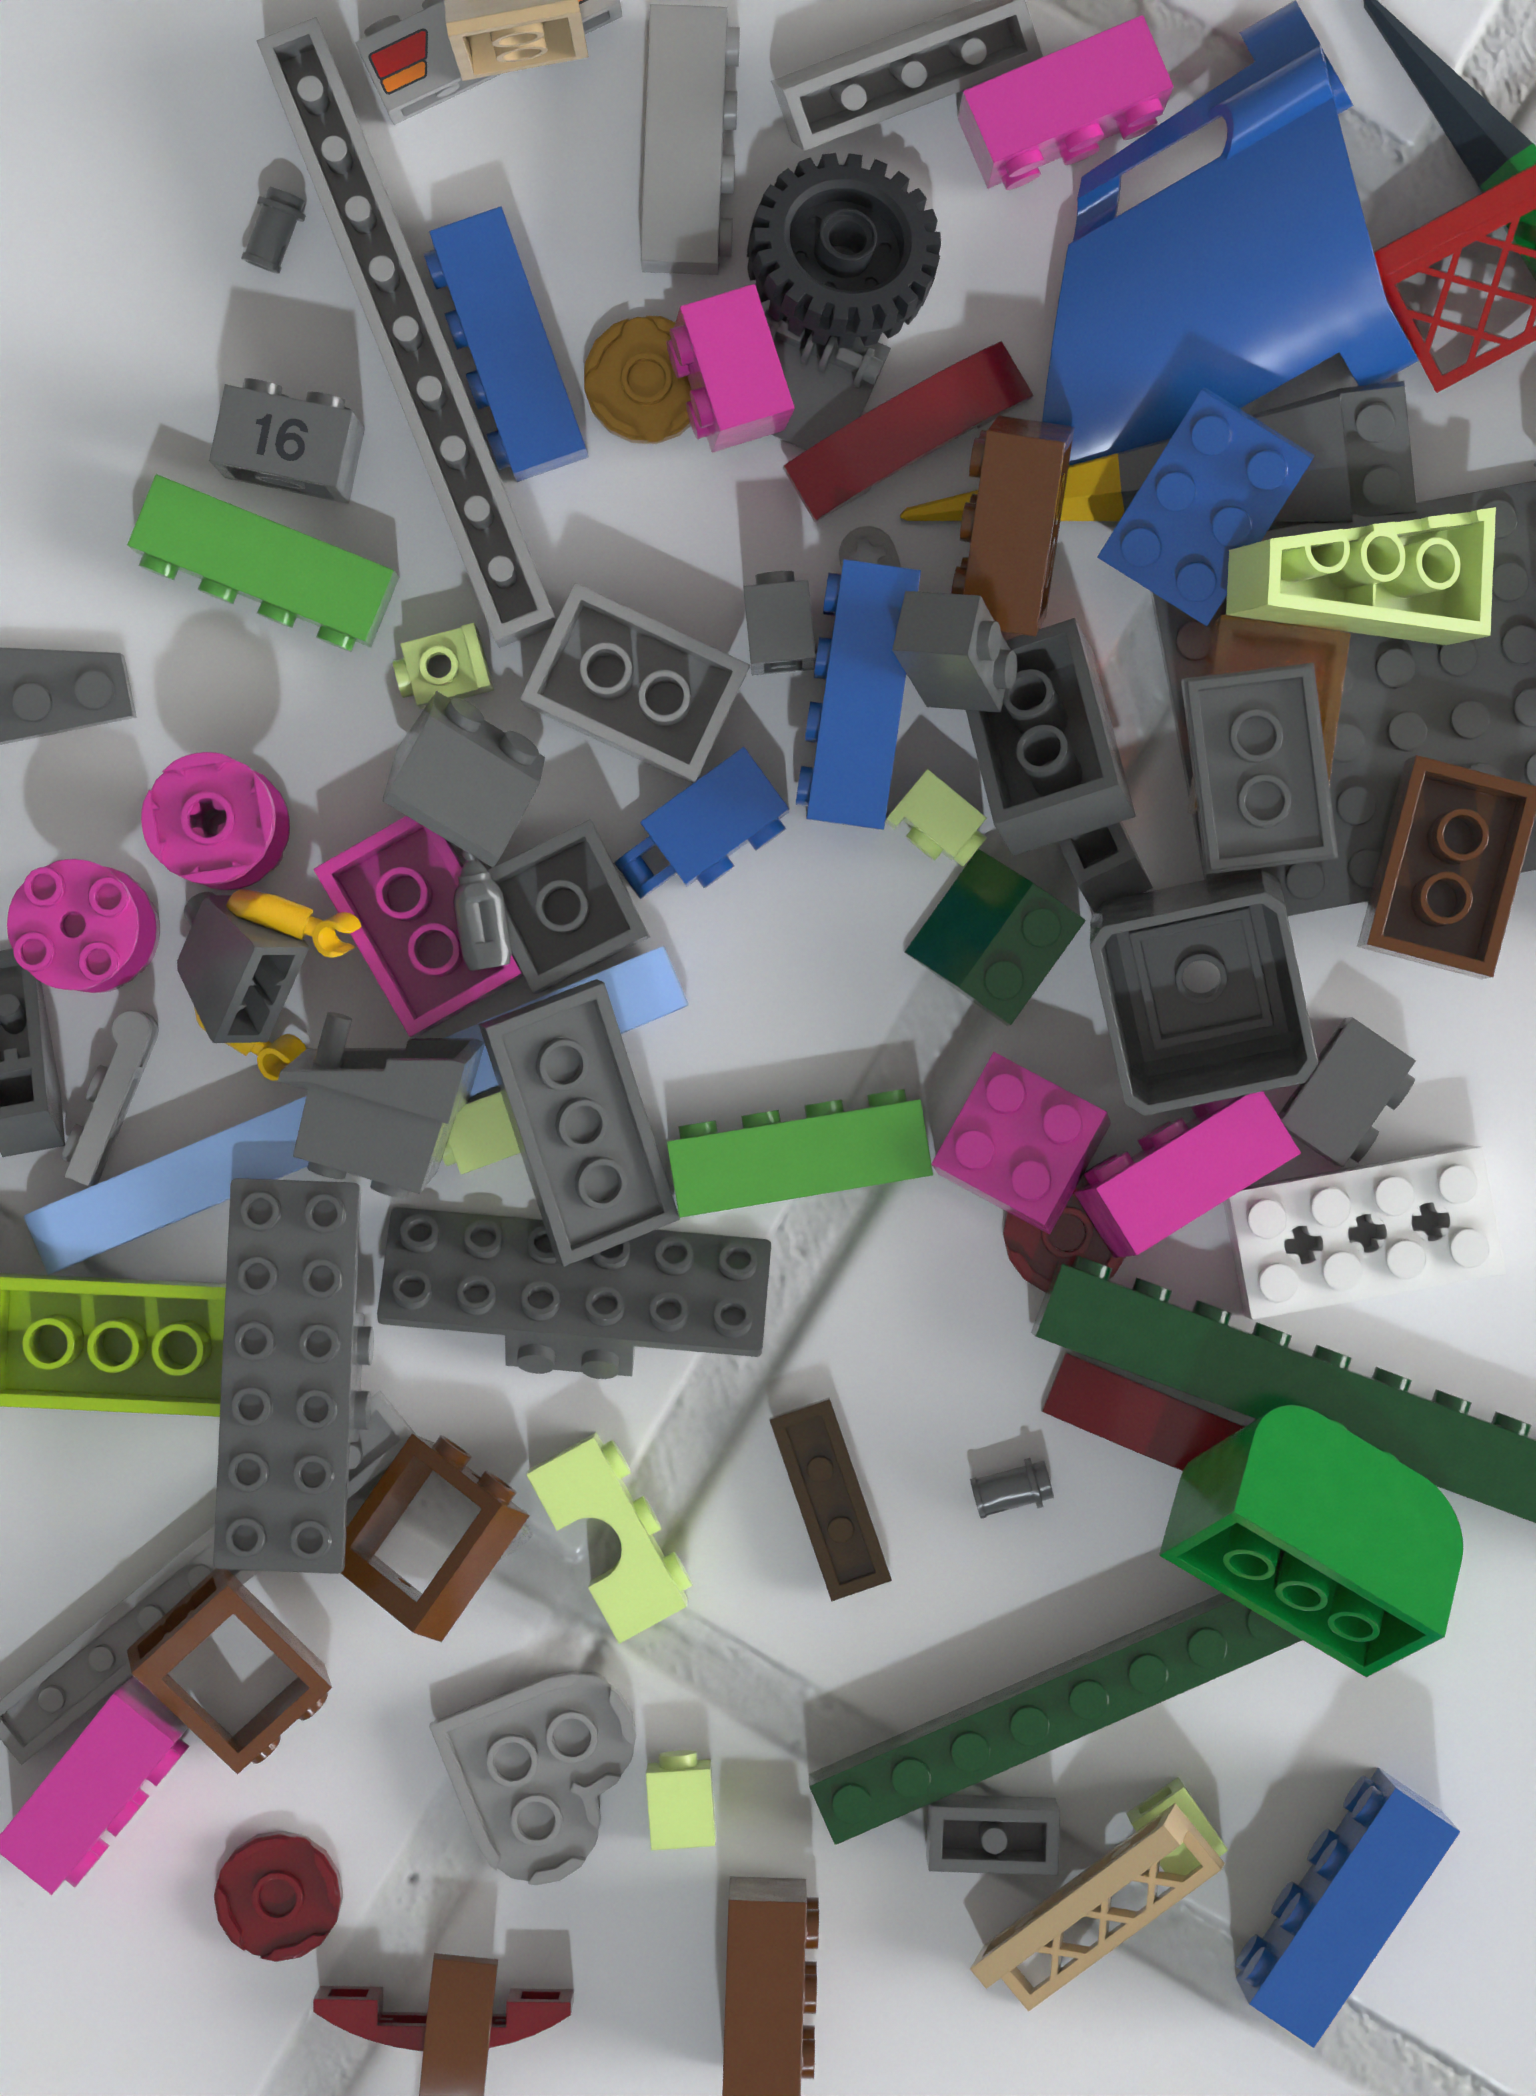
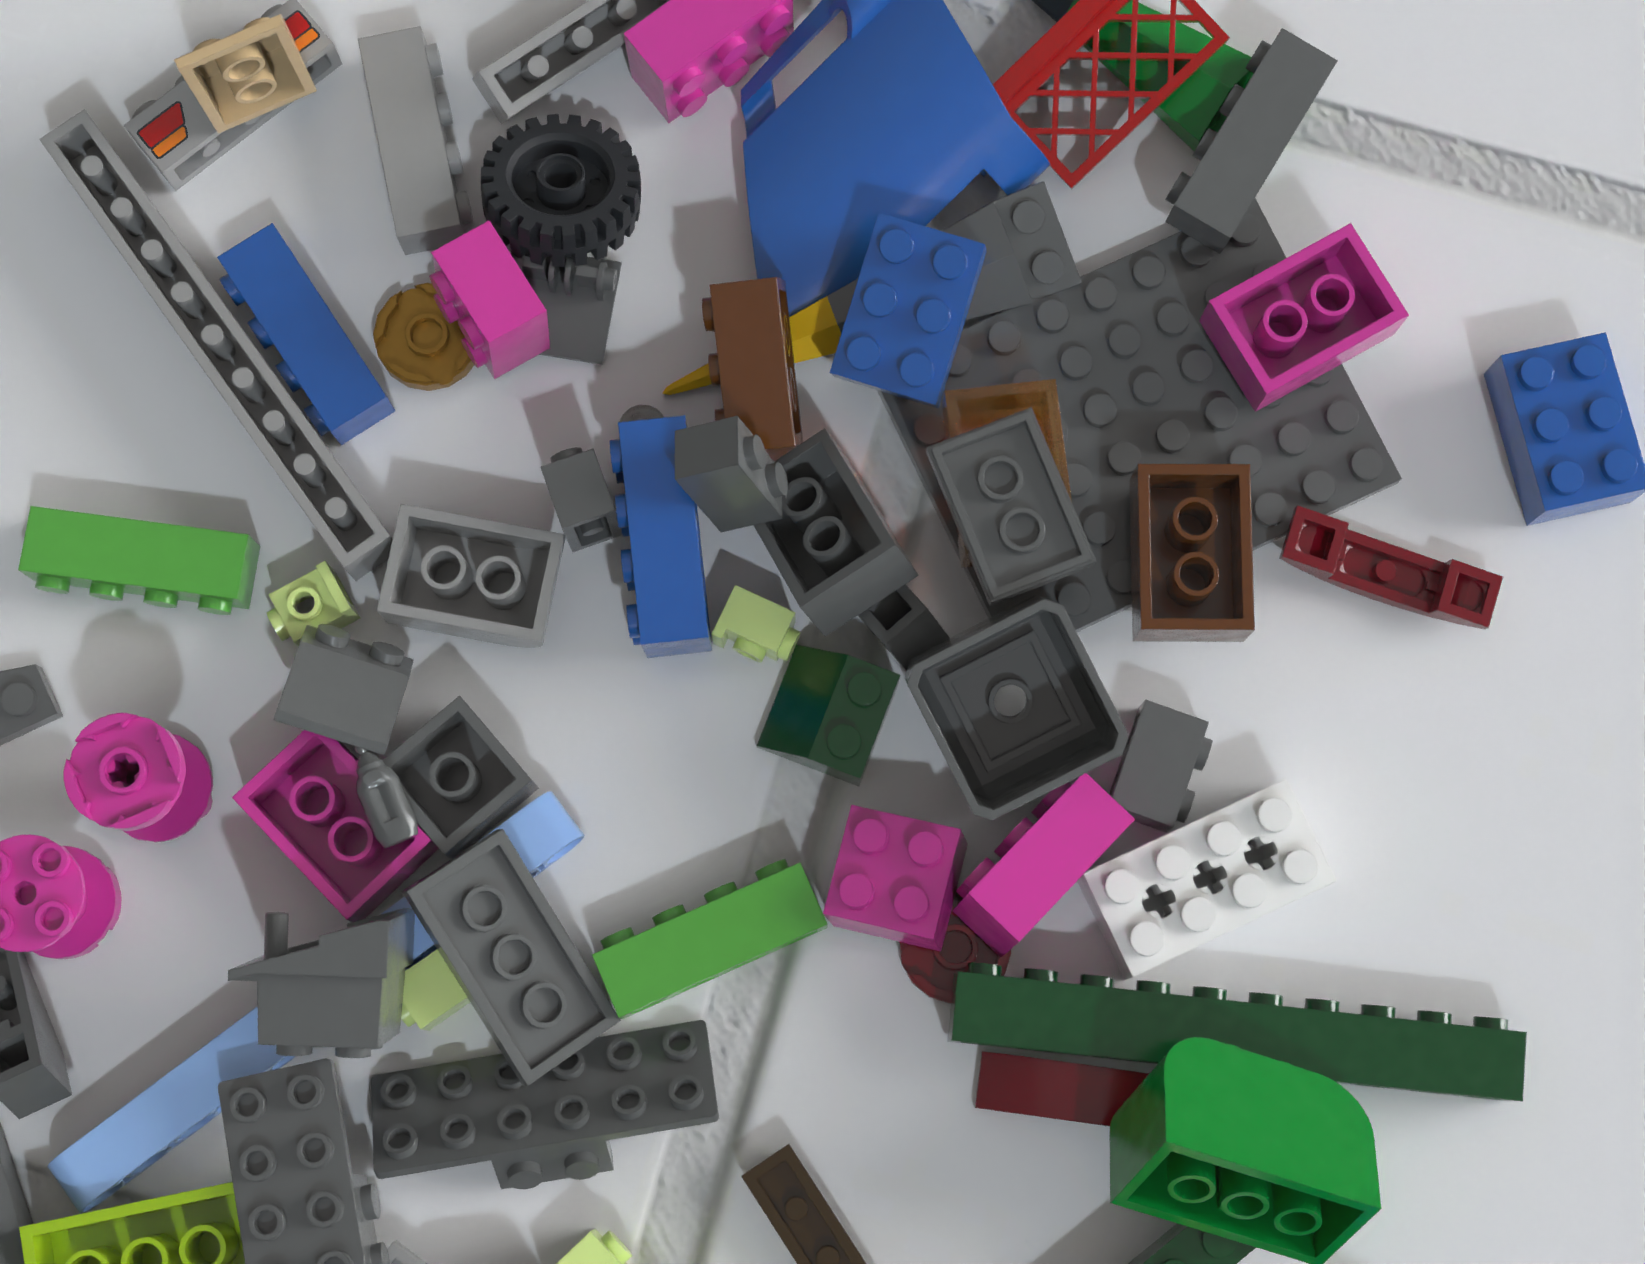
camera: 20 degrees left, 10 degrees down
light grey plate [62,1011,159,1186] -> none
dark grey torso [177,889,361,1081] -> none
dark grey brick [209,378,365,504] -> none
dark grey pin [241,187,306,274] -> none
blue brick [614,747,789,899] -> none
dark red slope [783,341,1034,522] -> none
dark grey pin [970,1458,1054,1519] -> none
yellowish green wedge [1226,507,1496,645] -> none

